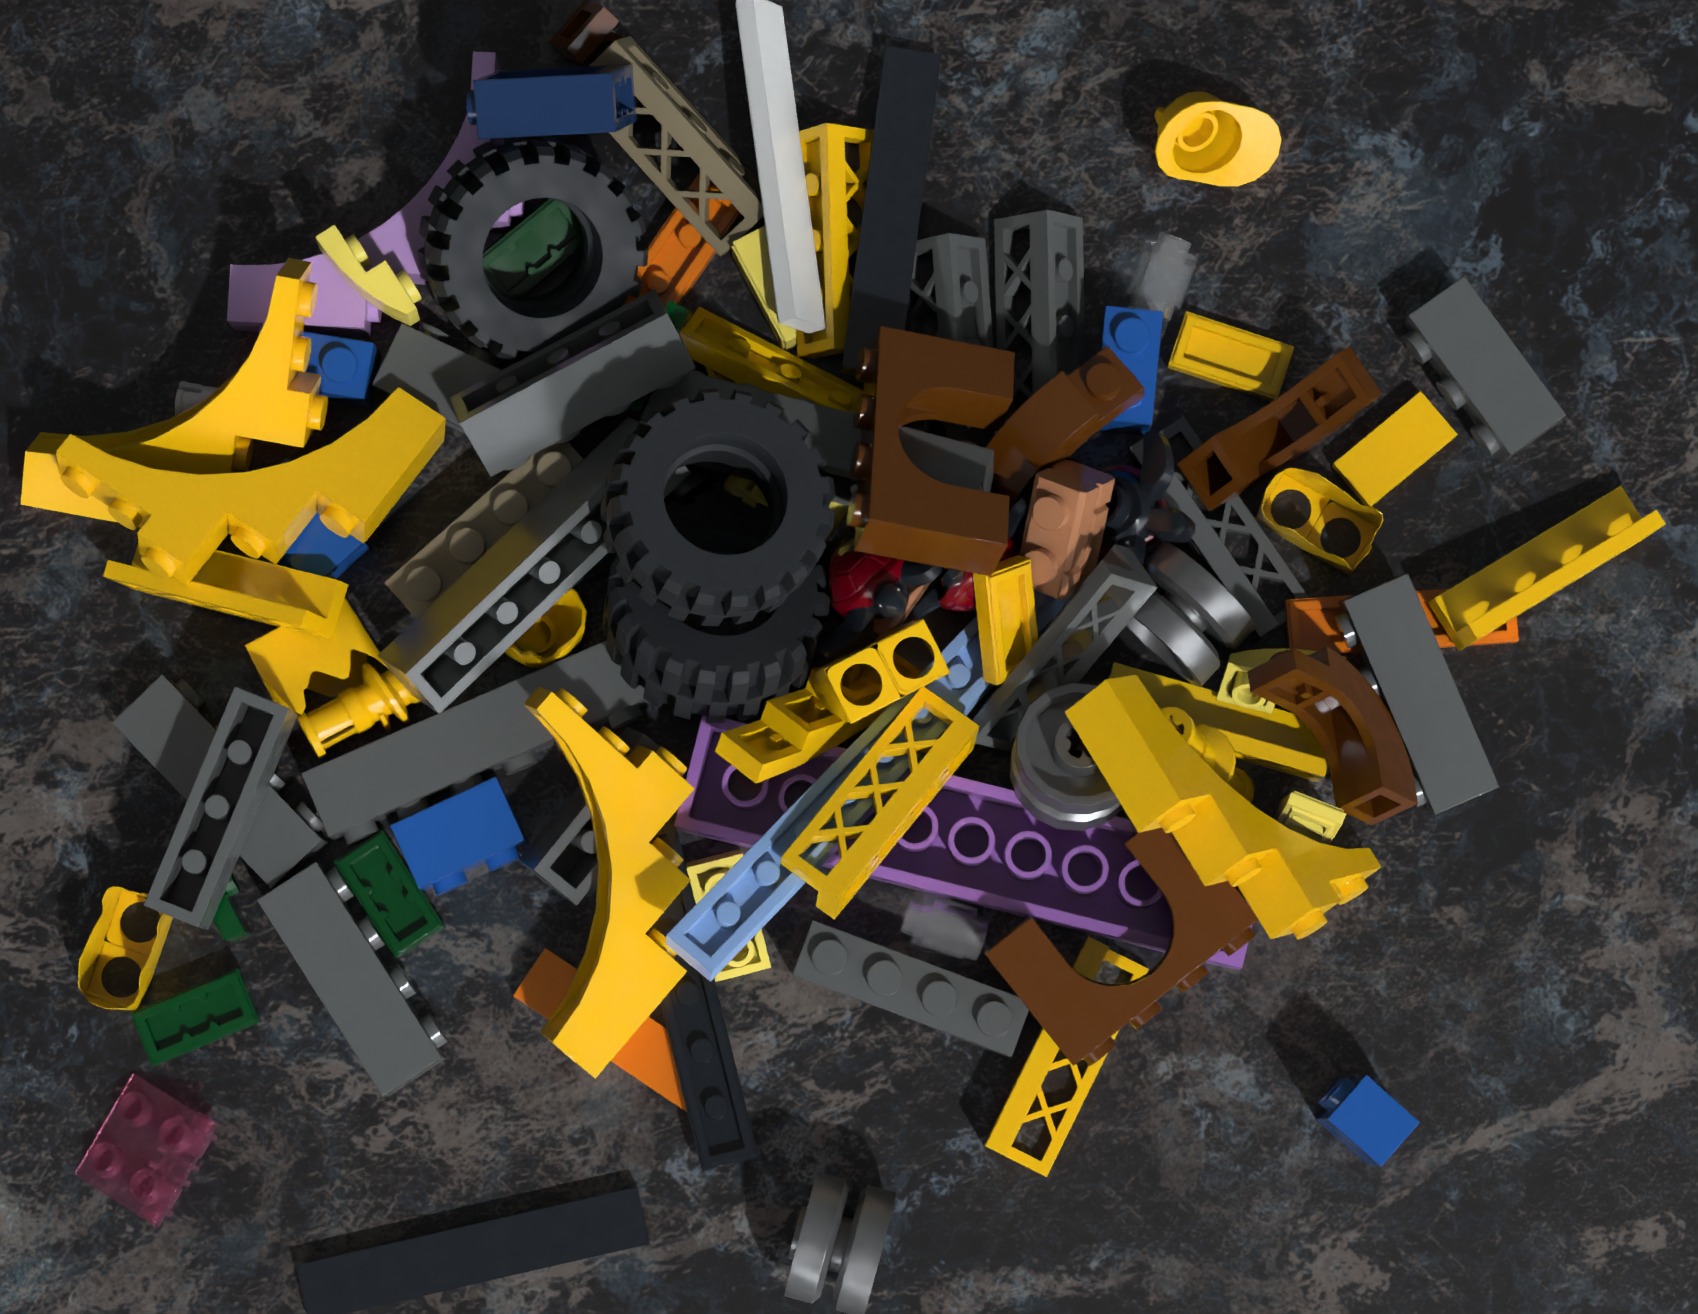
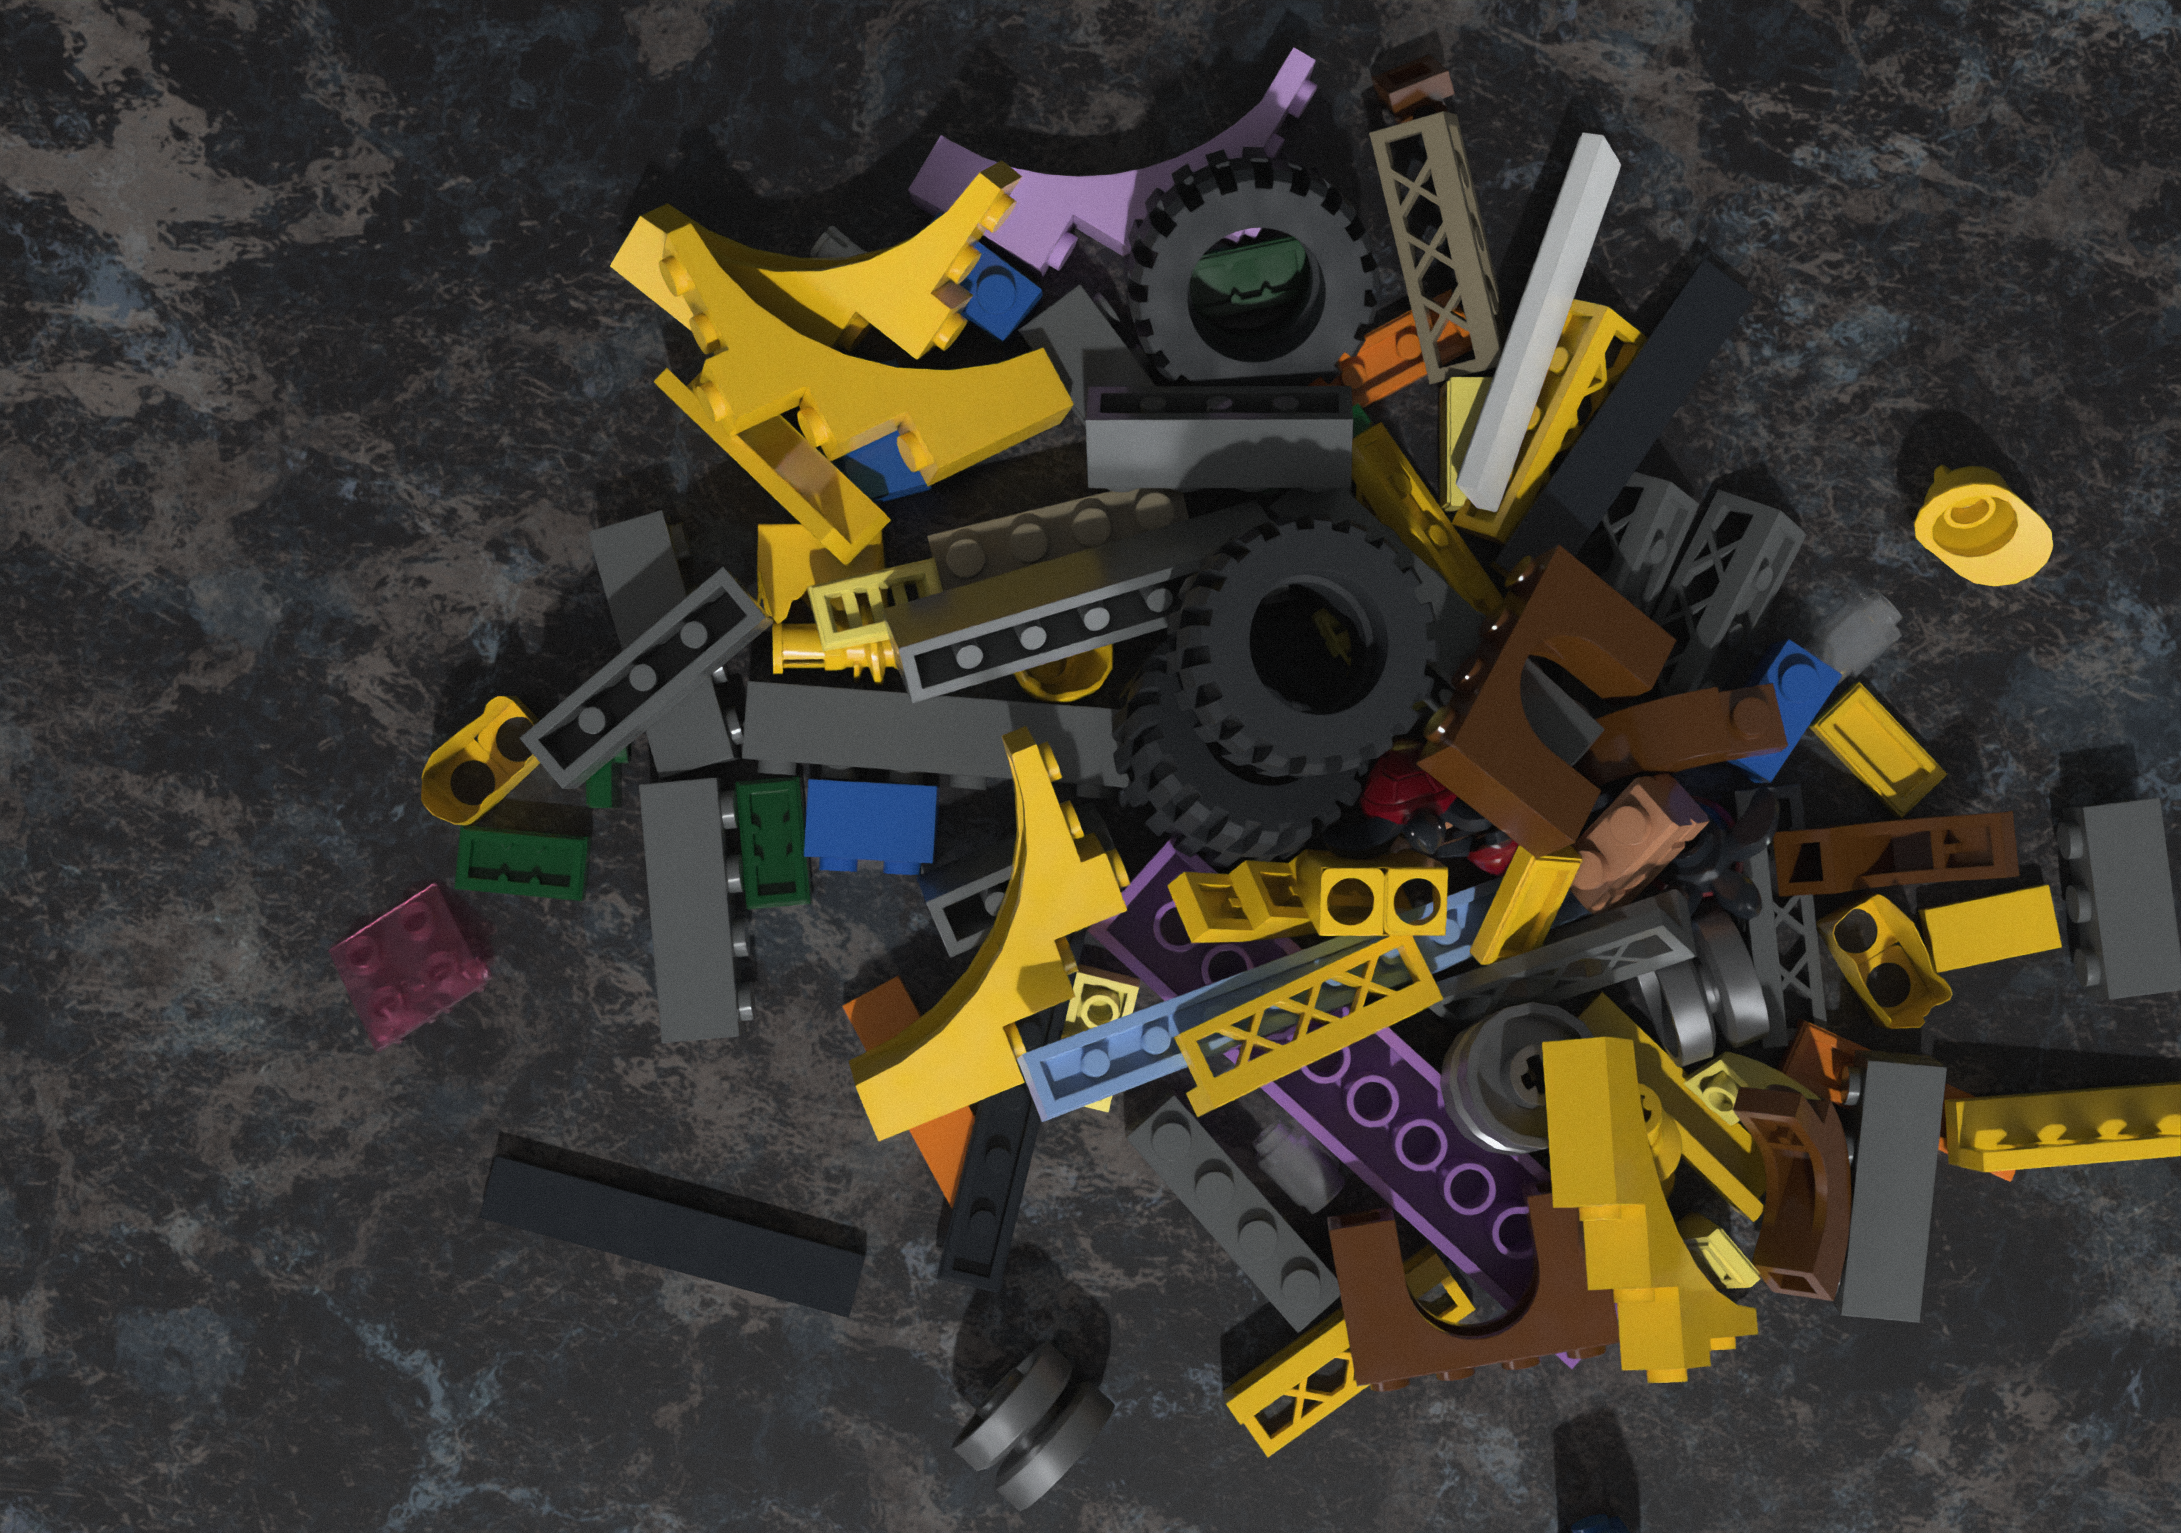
camera: 25 degrees right, 5 degrees up
light yellow slope [315,225,422,326] -> none
dark blue window [466,64,636,139] -> none
none -> light yellow slope [807,558,943,651]

